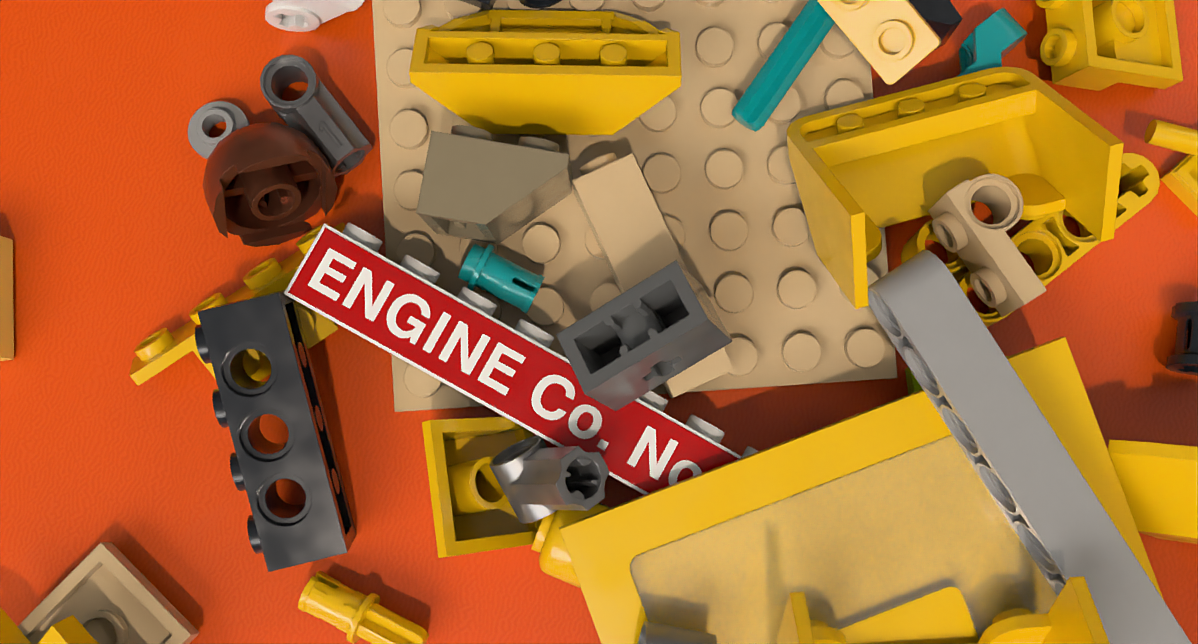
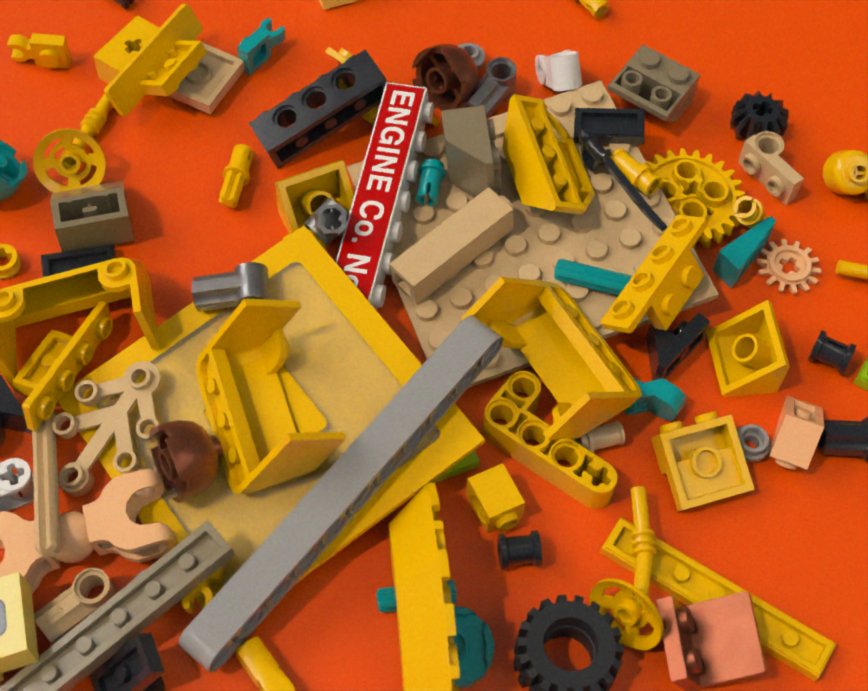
camera: 70 degrees right, 20 degrees down
dark grey brick [556,260,733,411] -> none
tan plate [928,174,1047,317] -> none
none -> teal plate [237,18,286,76]
none -> yellow brick [466,463,525,534]

